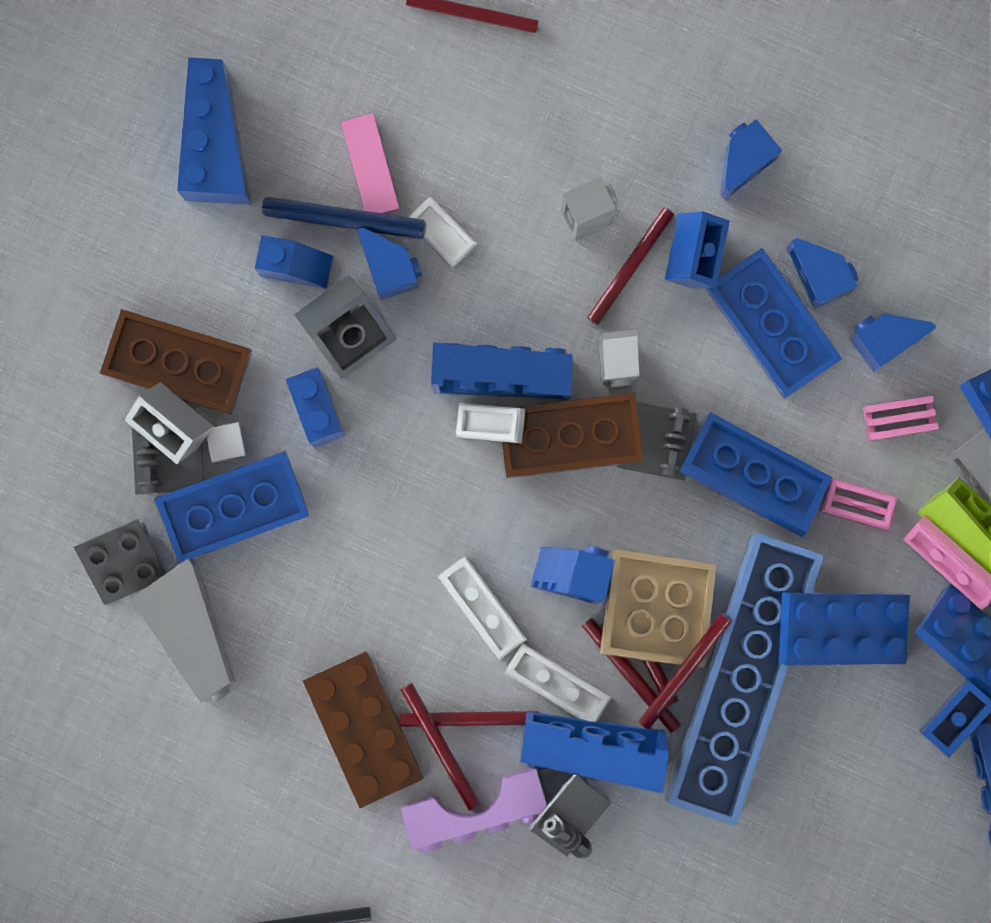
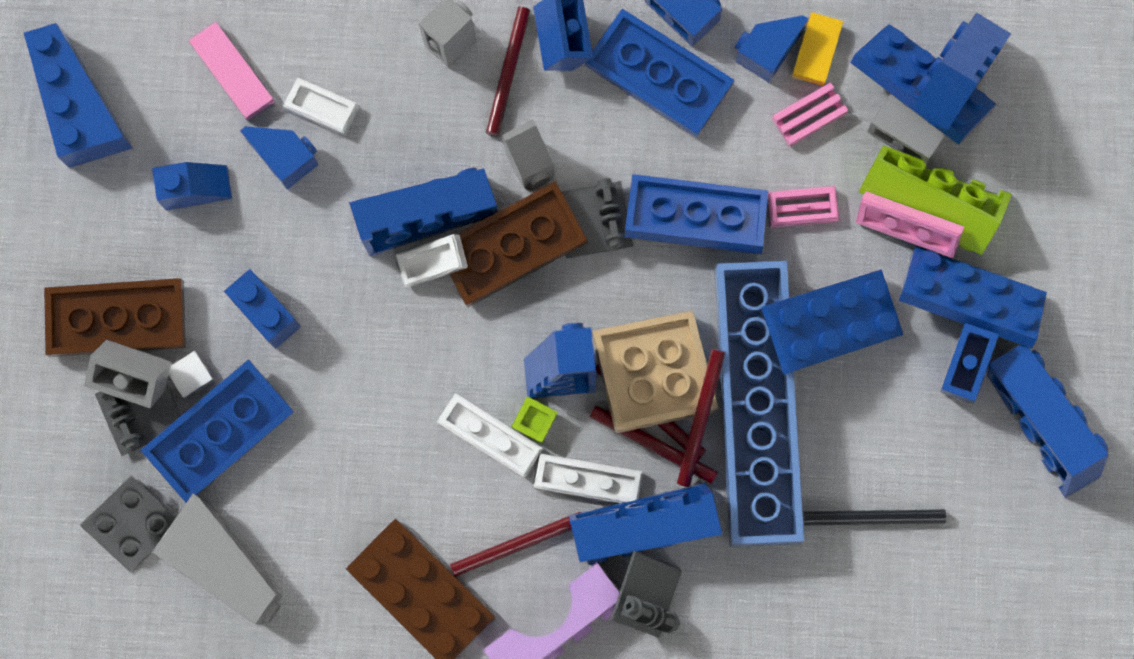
camera: 20 degrees left, 5 degrees down
dark blue axle [261,197,426,239] -> none
dark grey slope [294,275,396,379] -> none
dark red bar [400,682,480,810] -> none
none -> lime plate [511,396,558,444]
none -> yellow tile [792,12,844,86]
none -> black bar [803,509,946,526]

